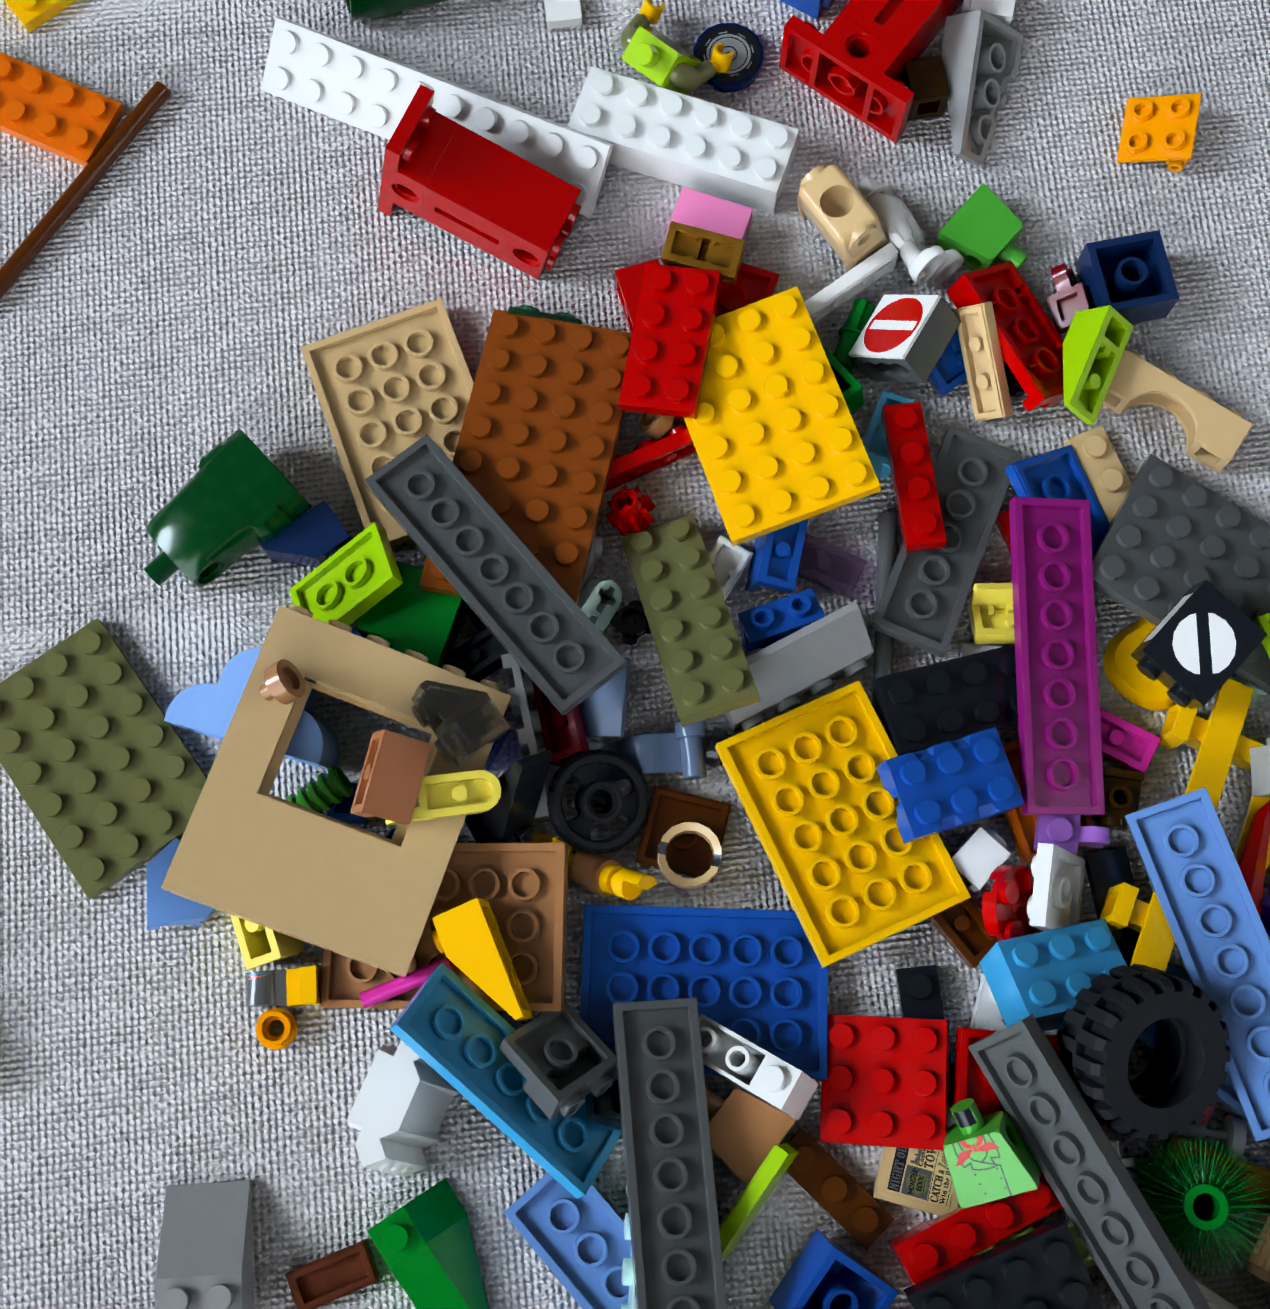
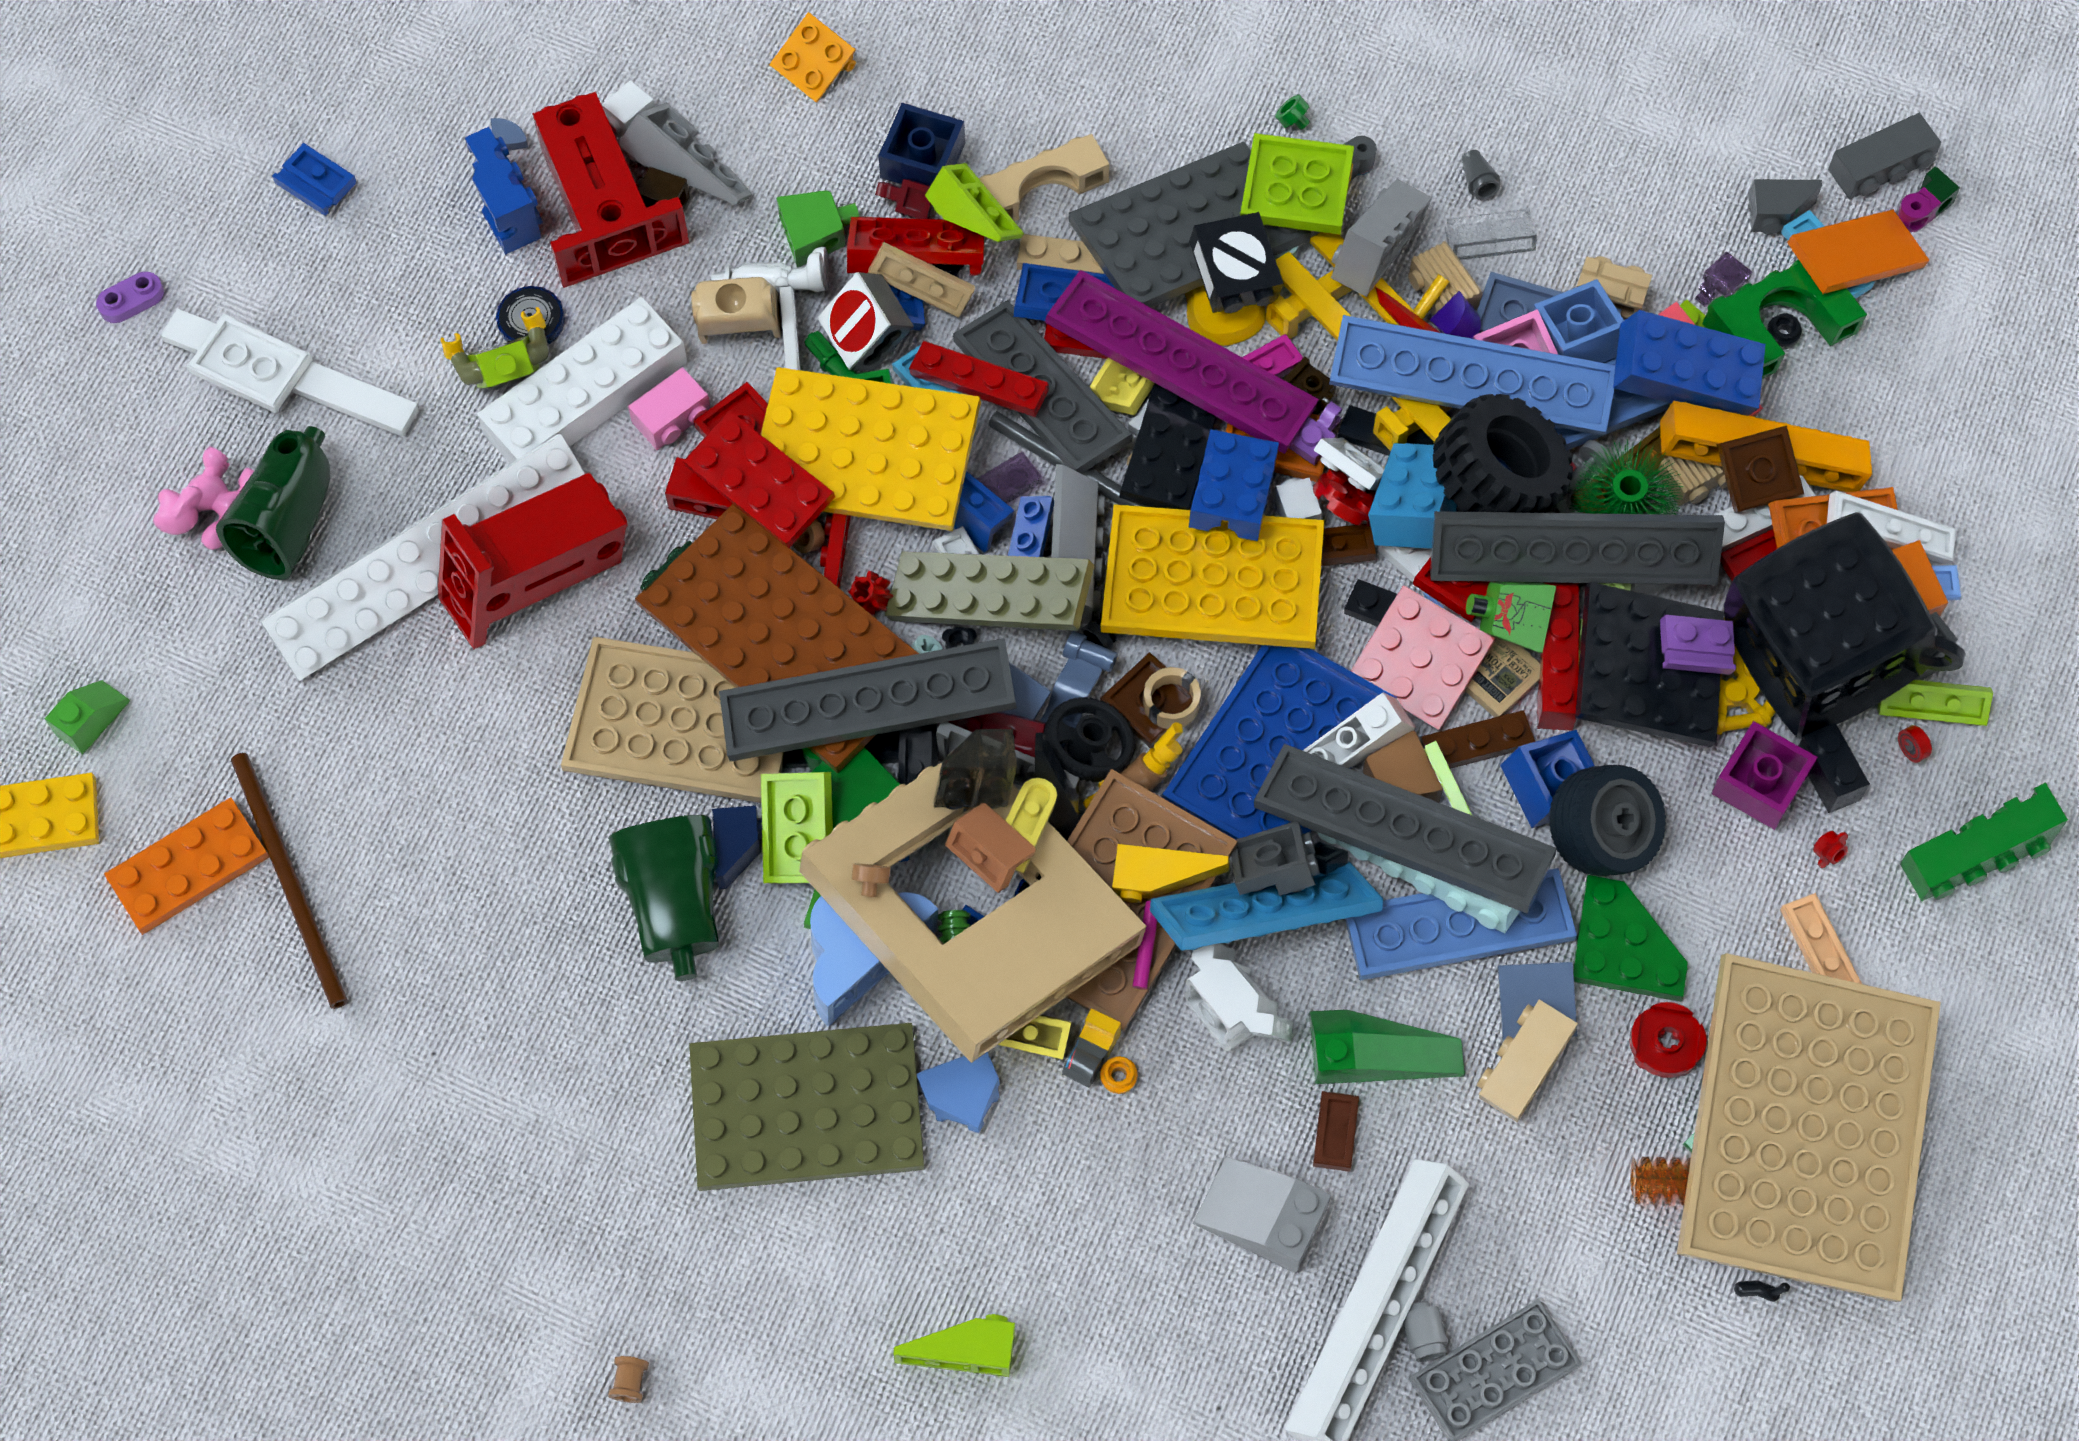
camera: 60 degrees left, 10 degrees down
pearl gold brick [661,221,745,285] -> none

